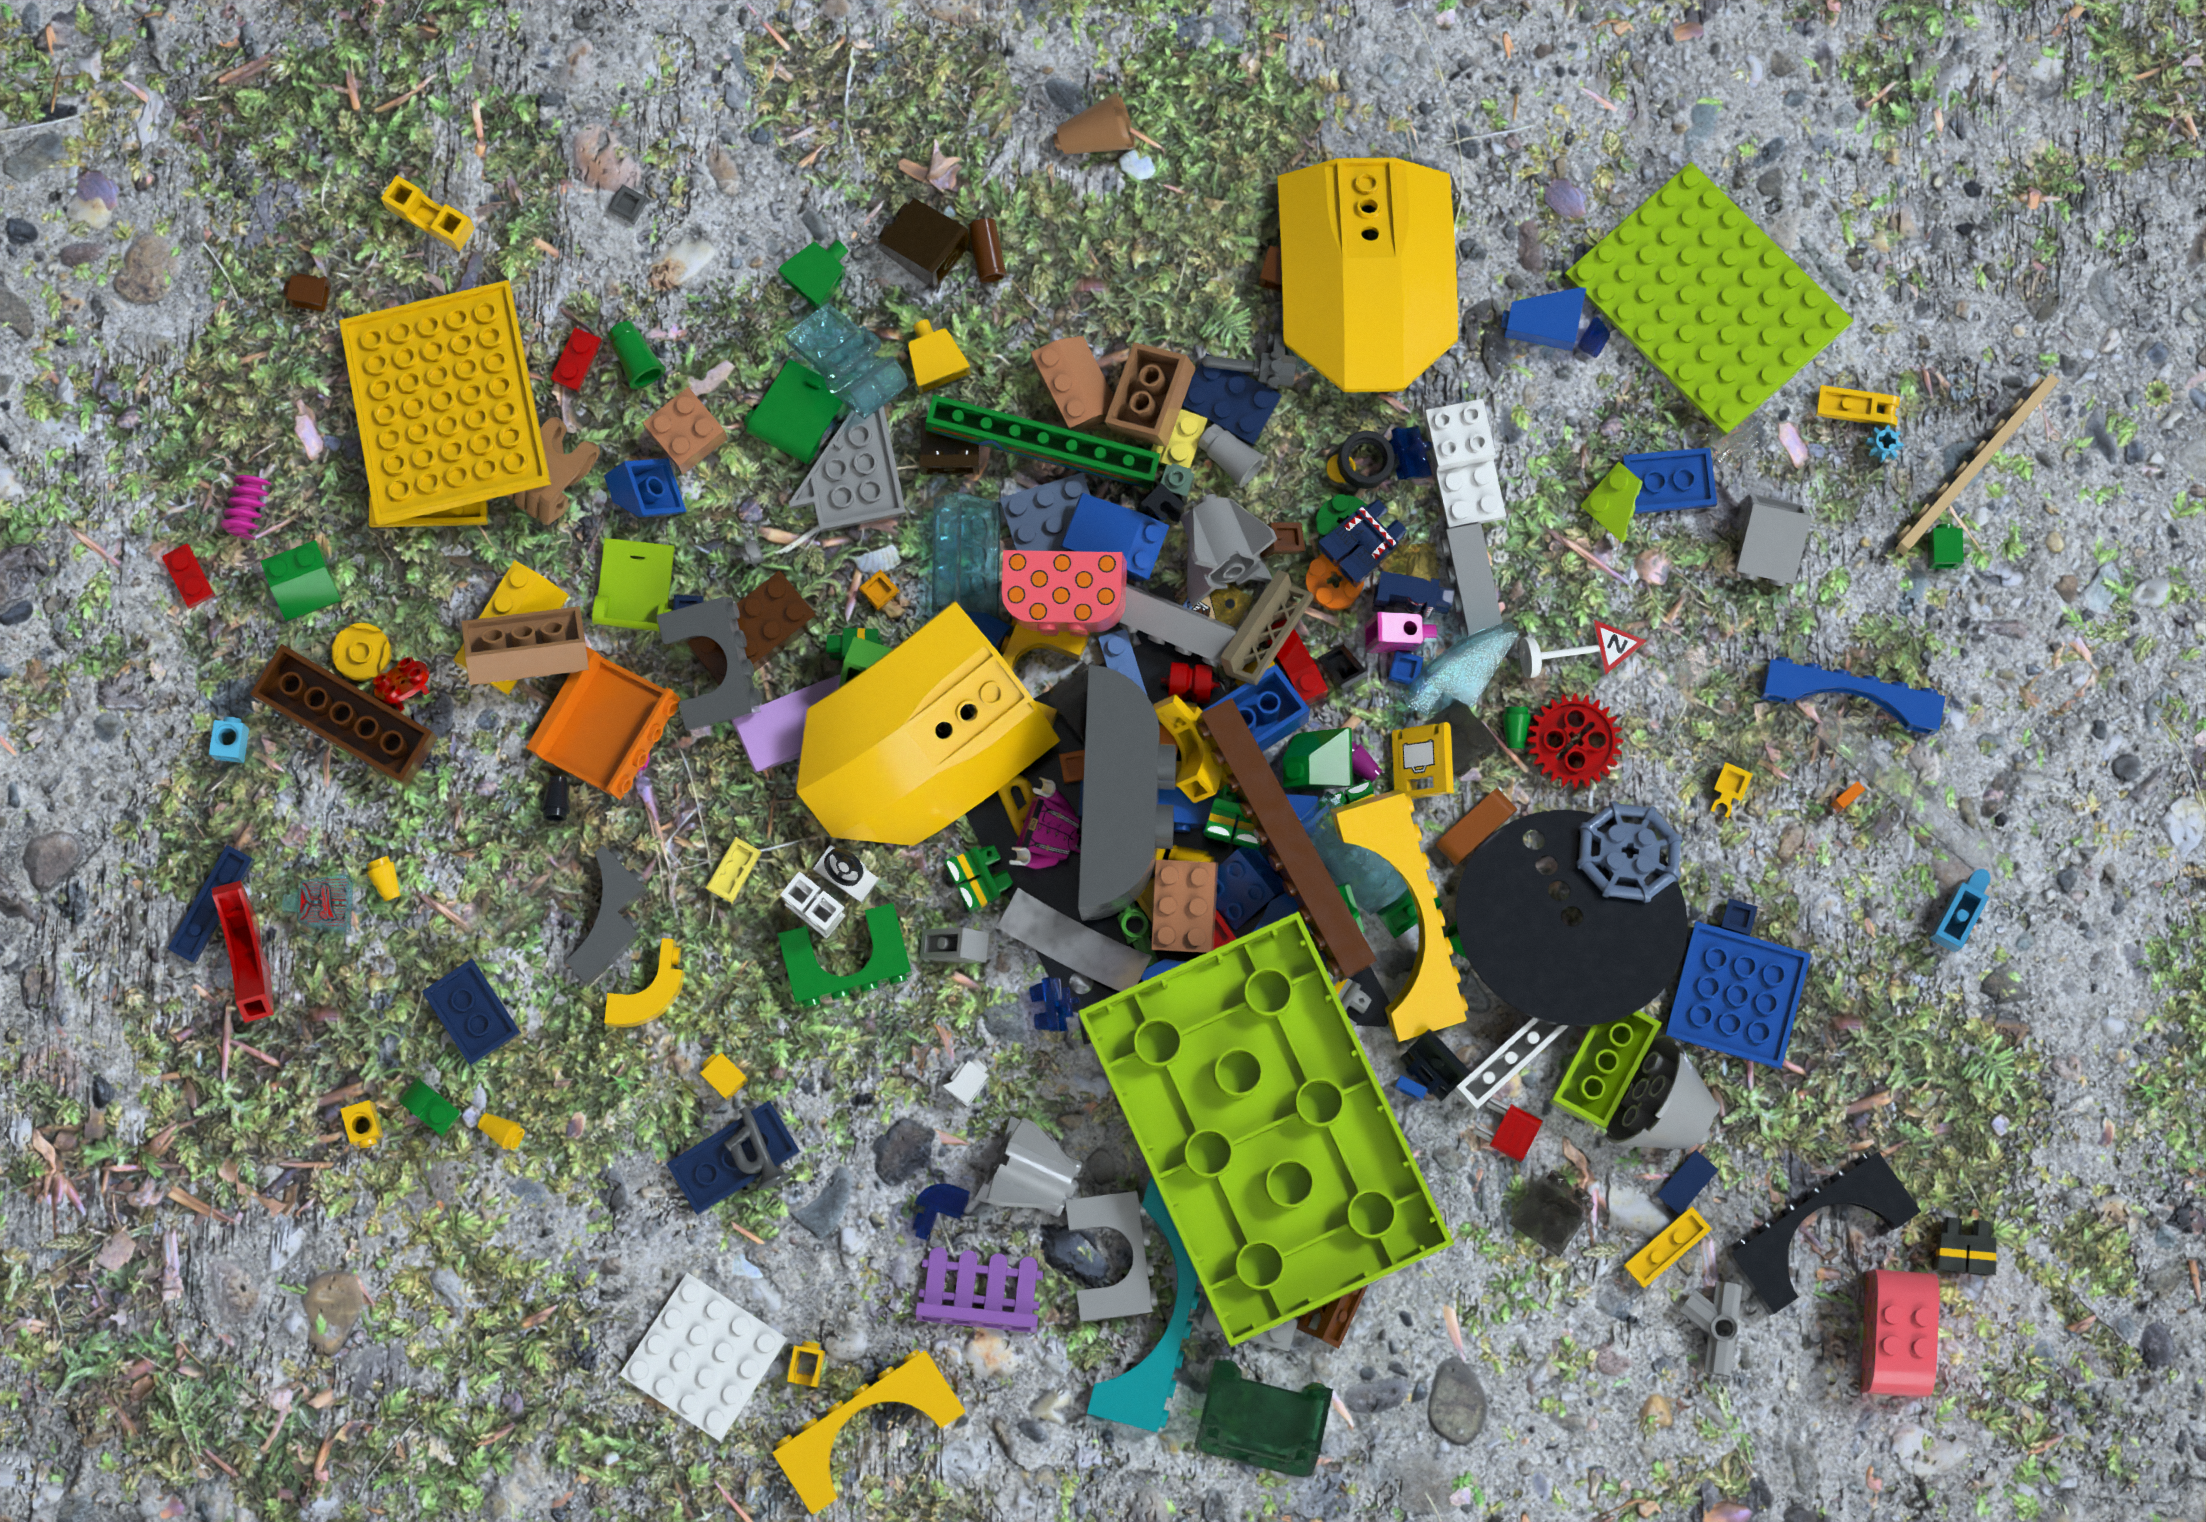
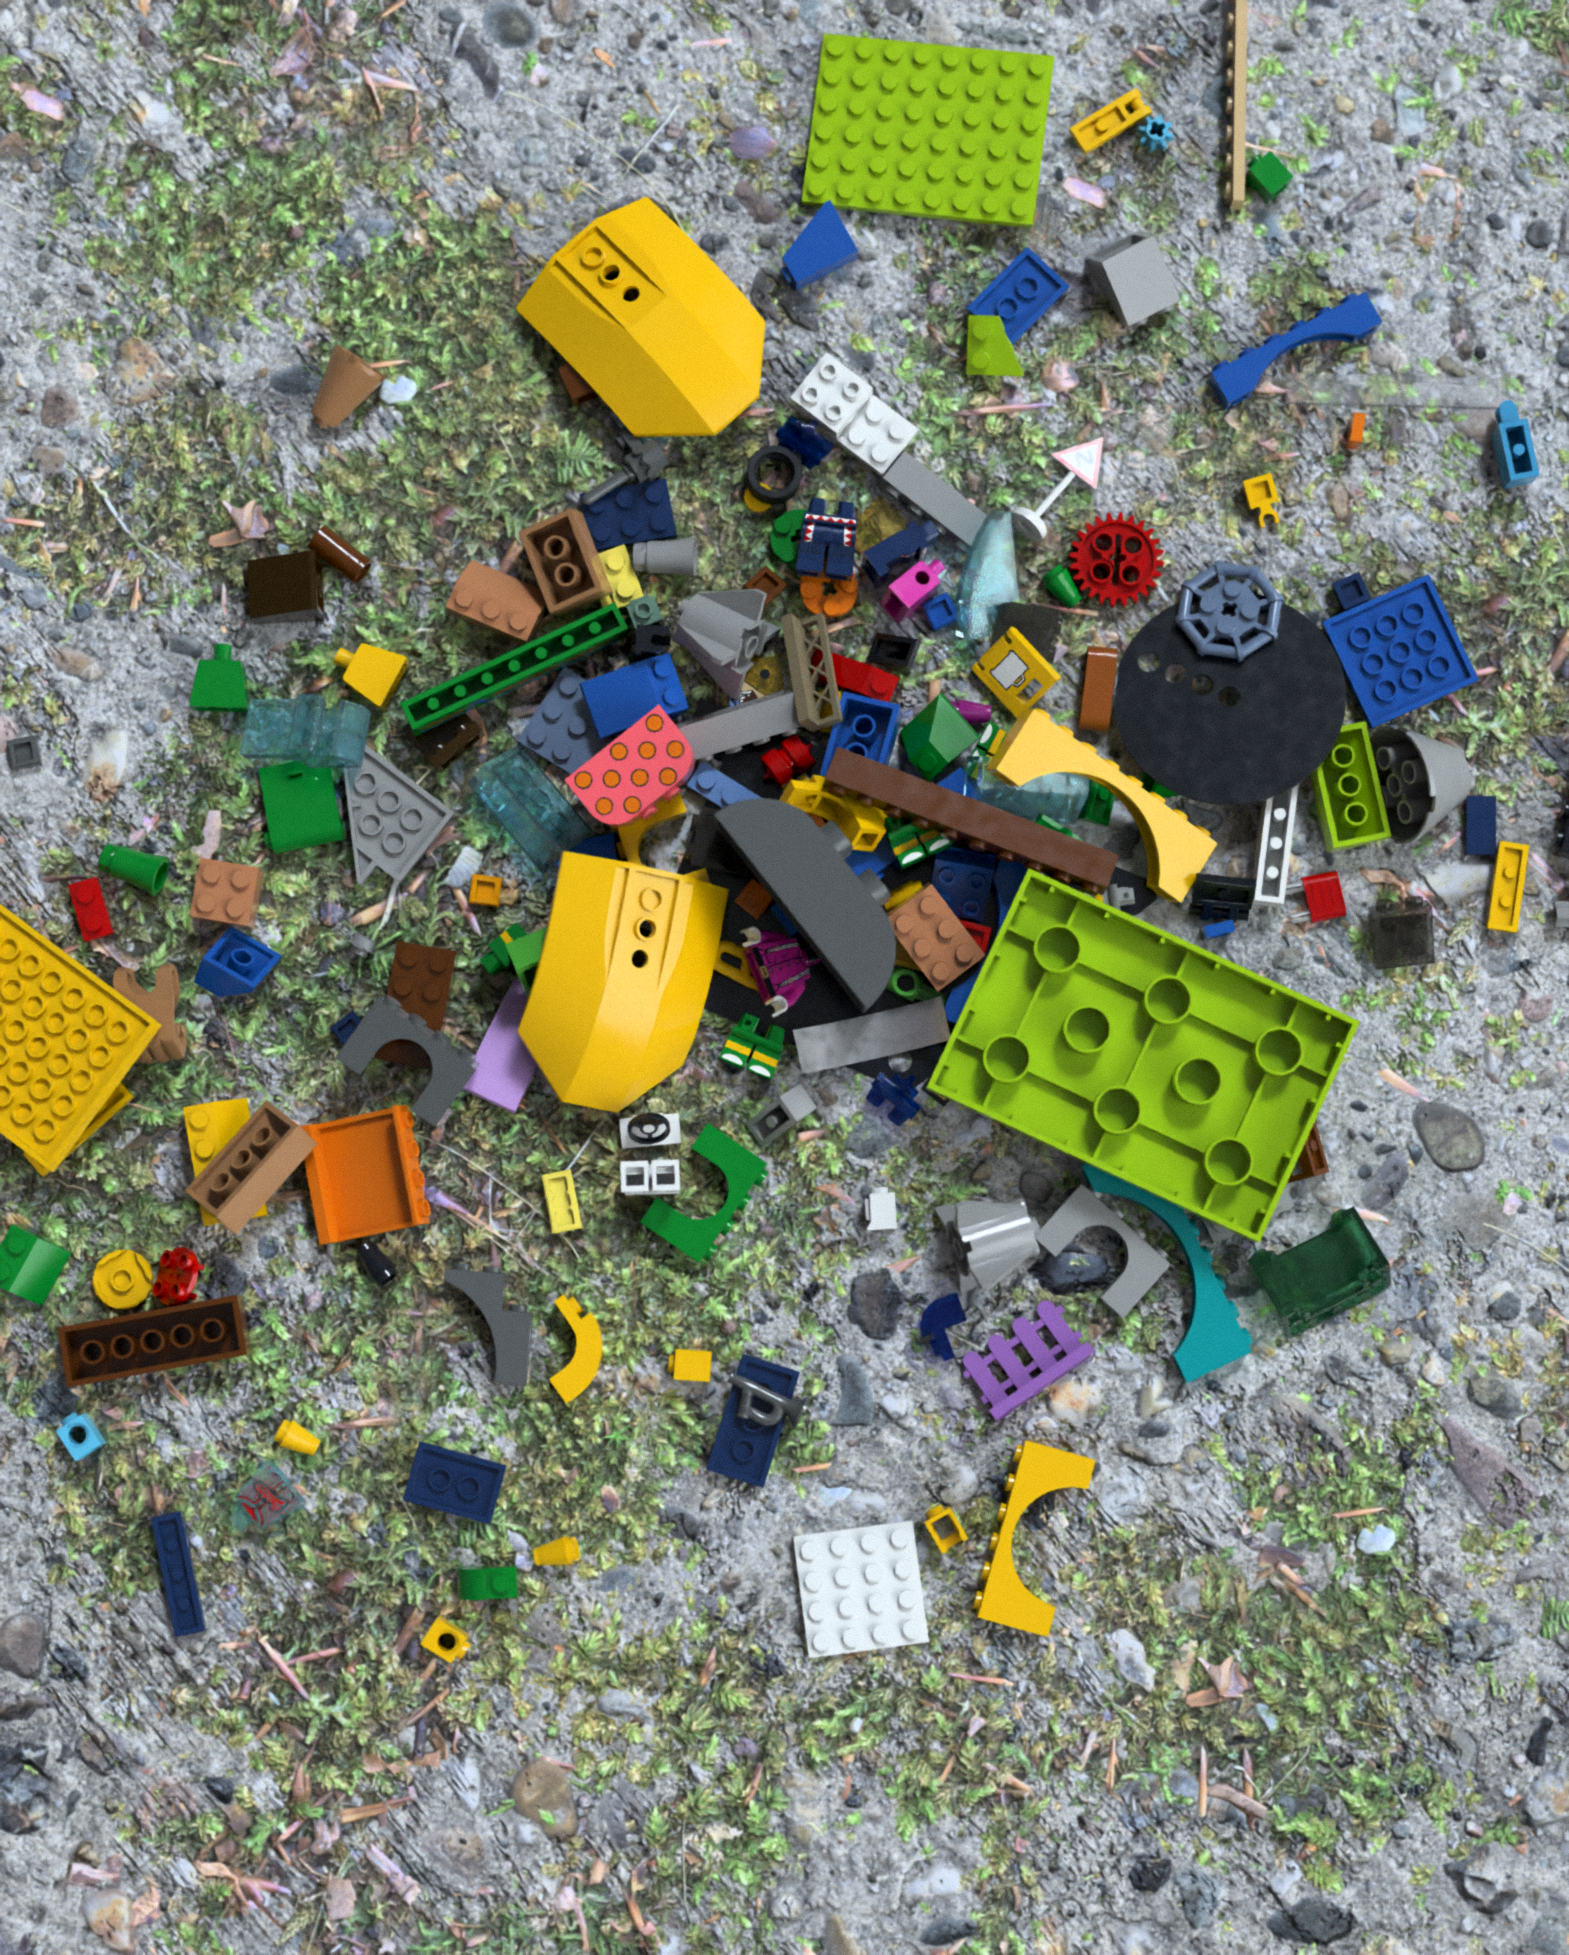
camera: 45 degrees left, 5 degrees up
red arch [212,880,274,1023] -> none
lime door [592,538,675,632] -> none
clear blue slope [1578,316,1610,358] -> none

